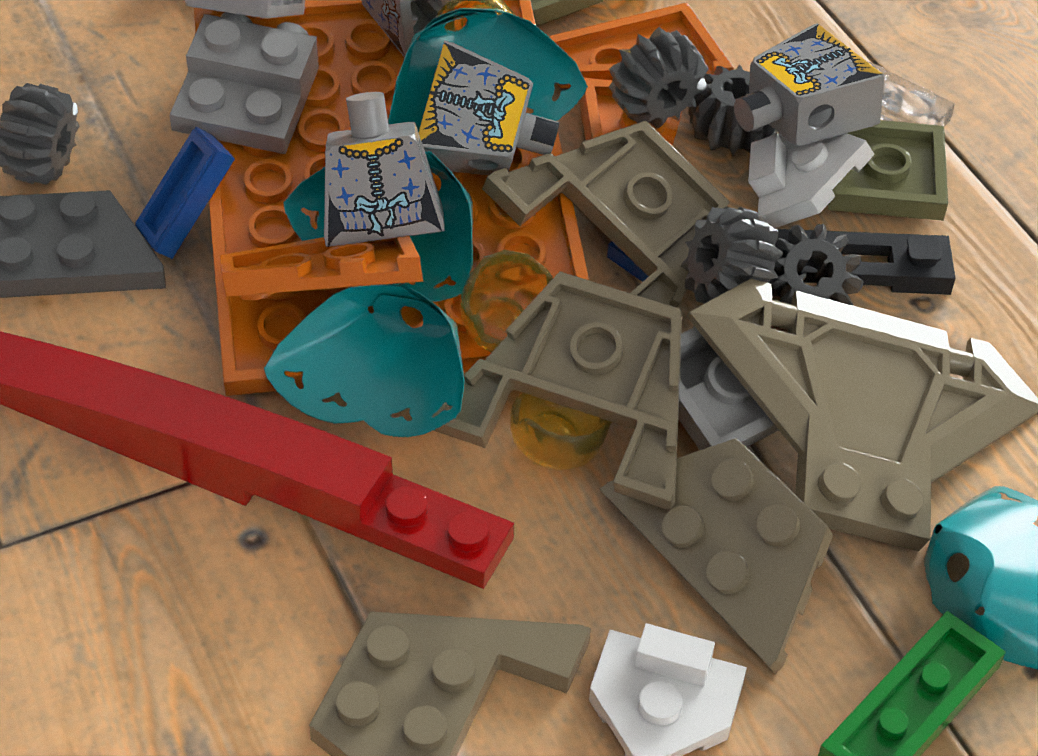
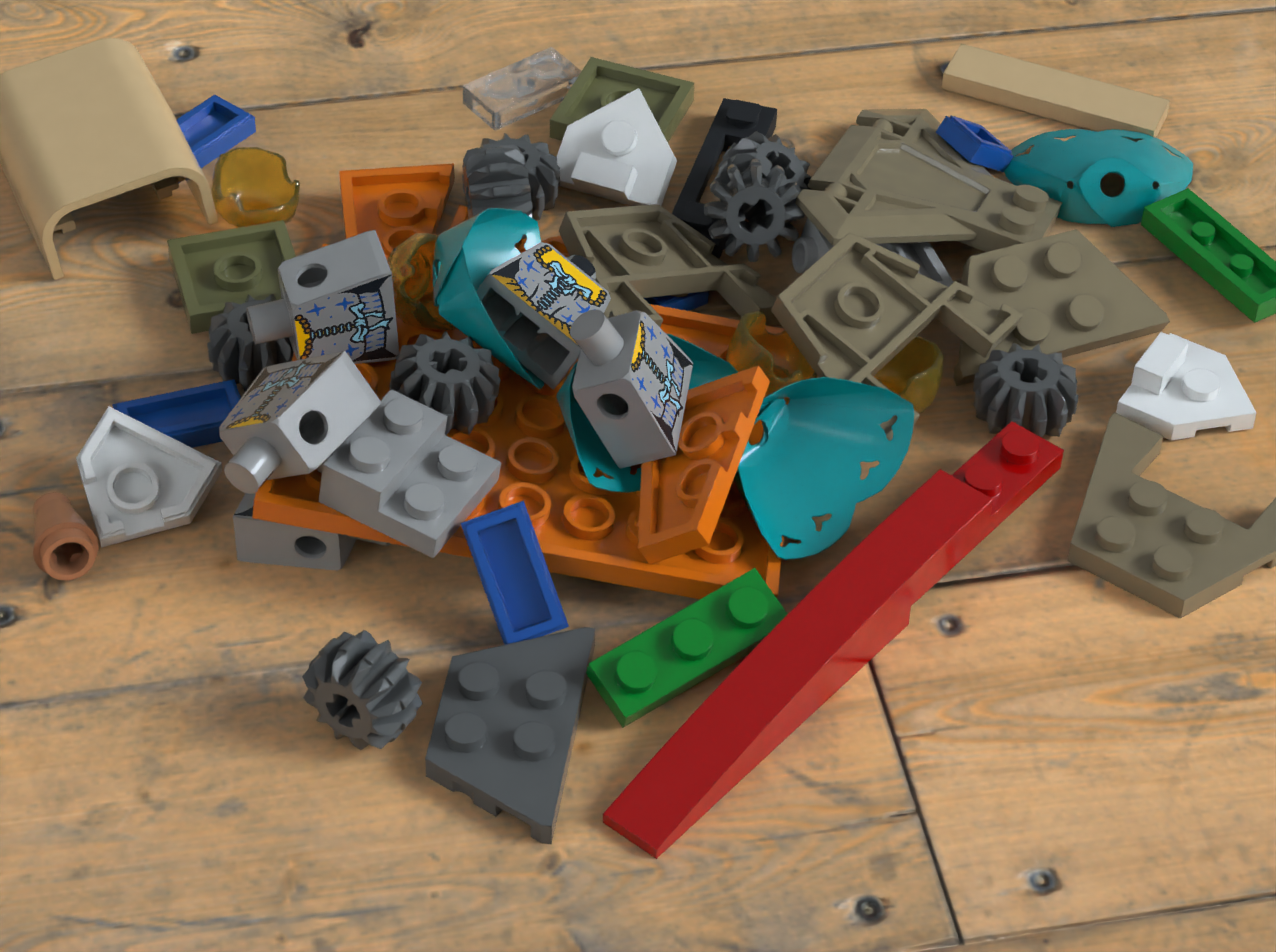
camera: 75 degrees left, 5 degrees down
light grey torso [734,23,885,146] -> none
none -> dark grey gear [389,330,500,435]
none -> green plate [586,568,788,728]
none -> blue tile [936,115,1014,172]
none -> dark grey gear [973,342,1079,437]

